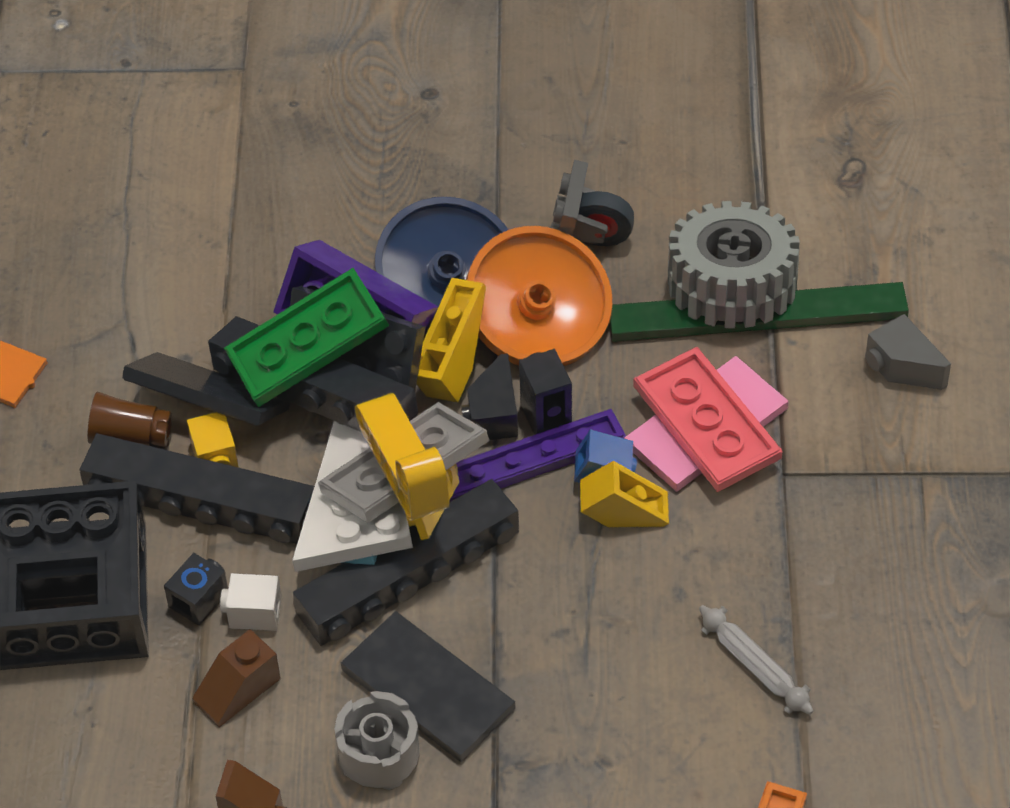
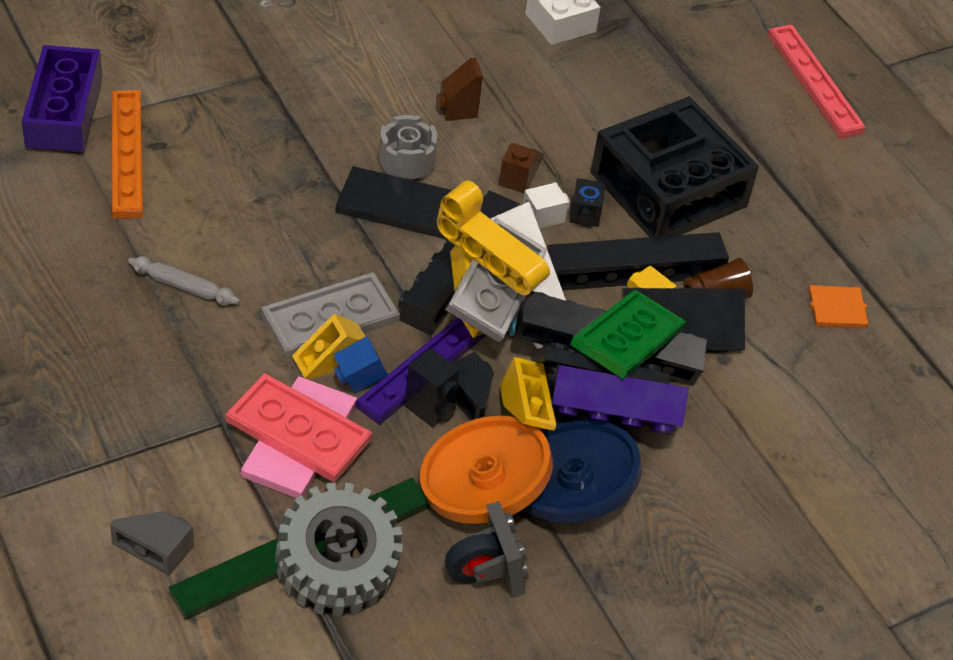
camera: 145 degrees right, 5 degrees down
none -> light grey tile [261,272,400,358]

